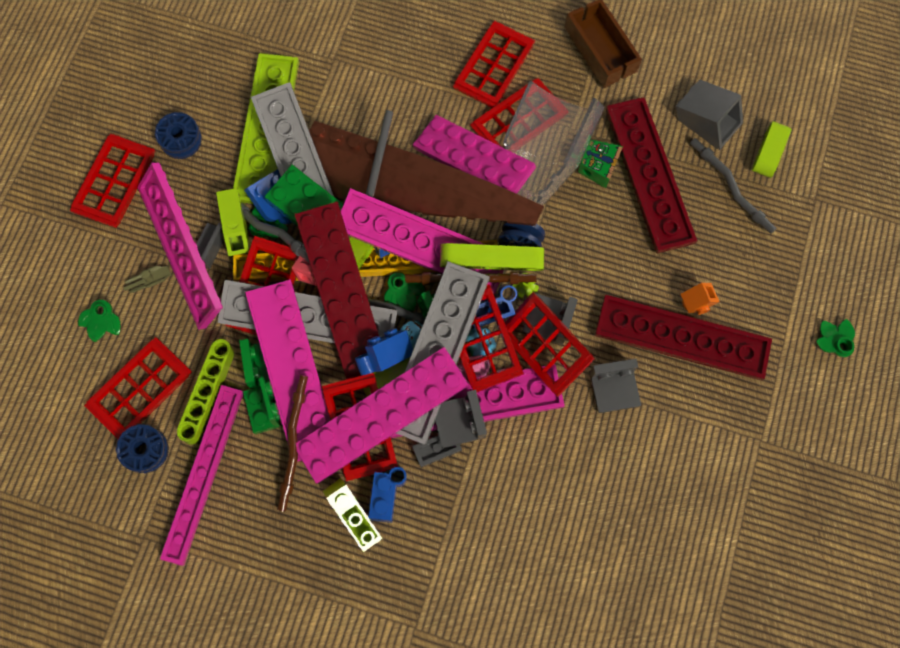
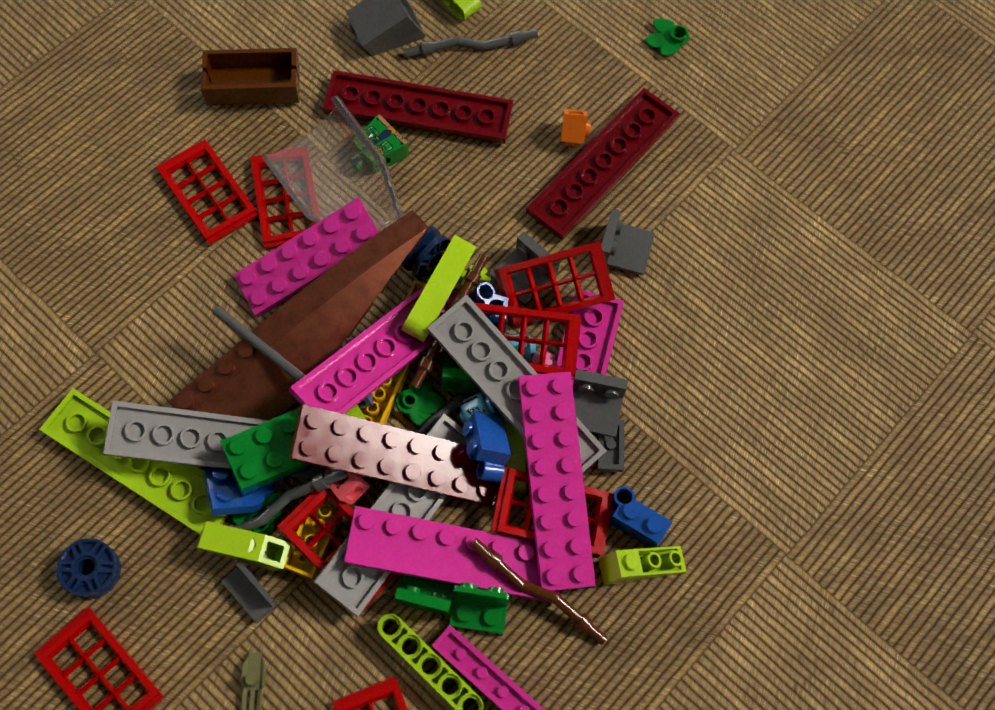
camera: 65 degrees left, 5 degrees down
dark pink plate [138,163,223,330] -> none

